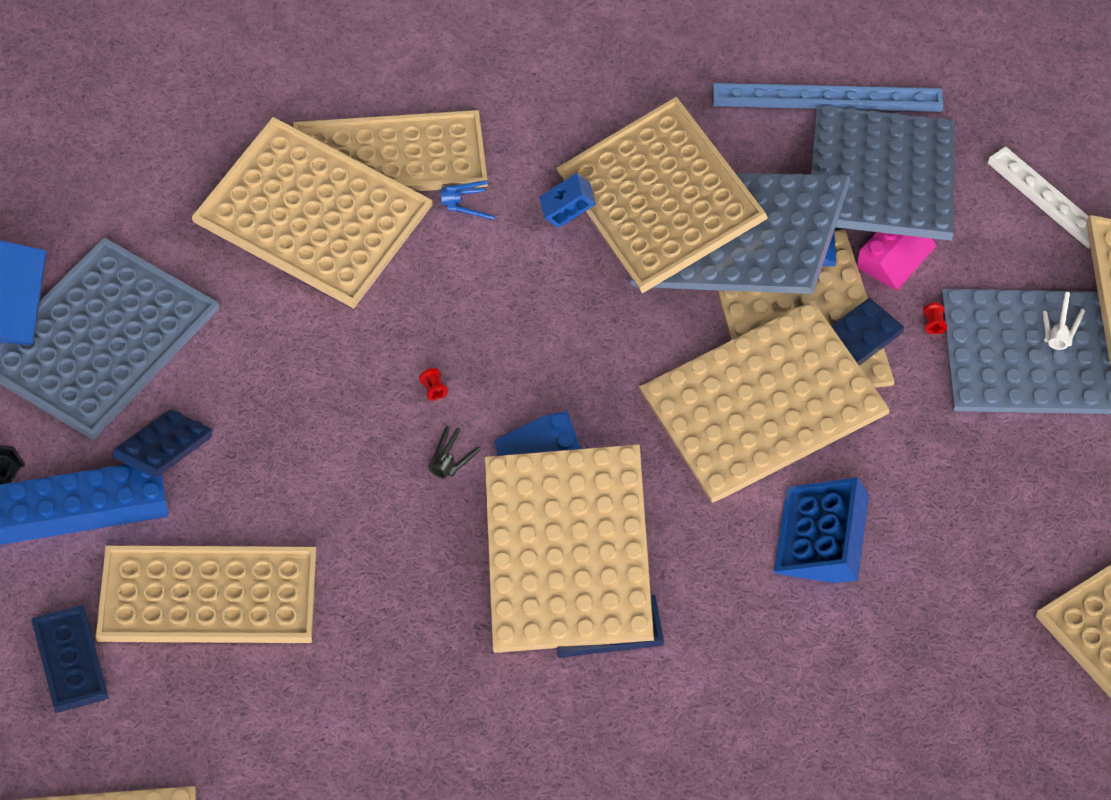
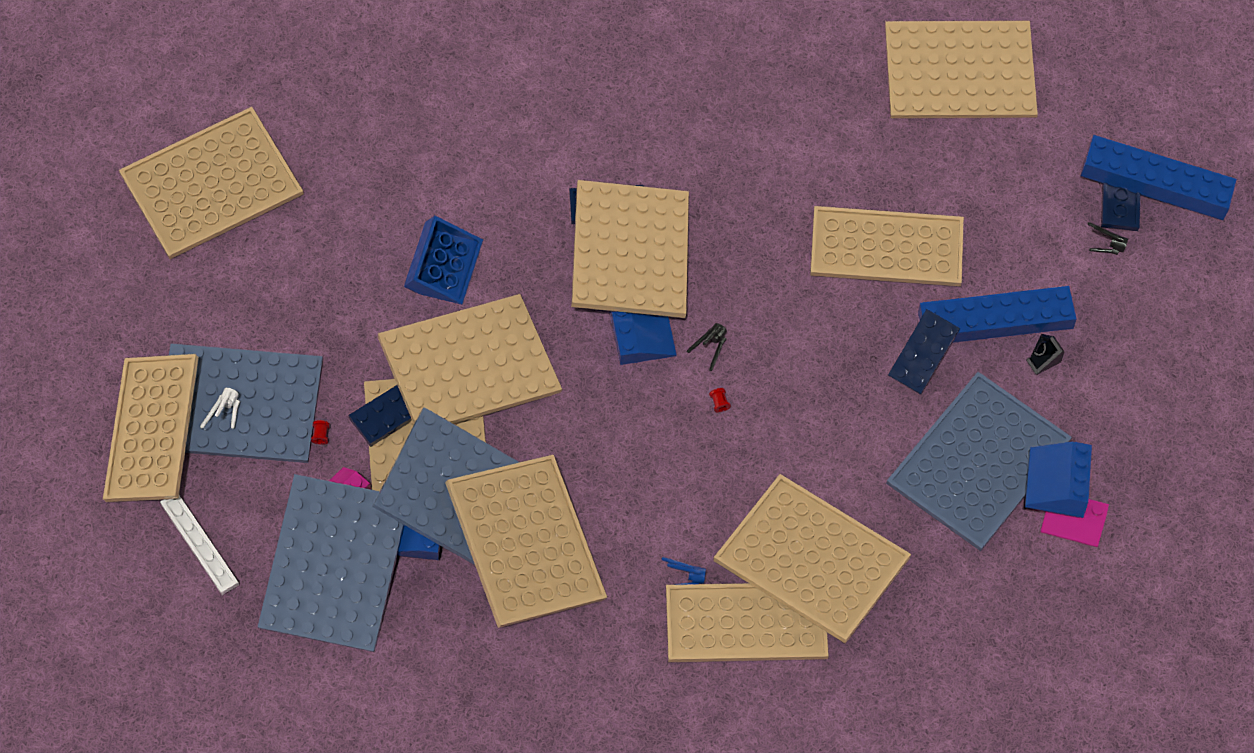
camera: 175 degrees left, 10 degrees up
dark blue plate [31,604,109,713] -> none
blue brick [539,173,596,227] -> none
medium blue plate [713,83,943,112] -> none

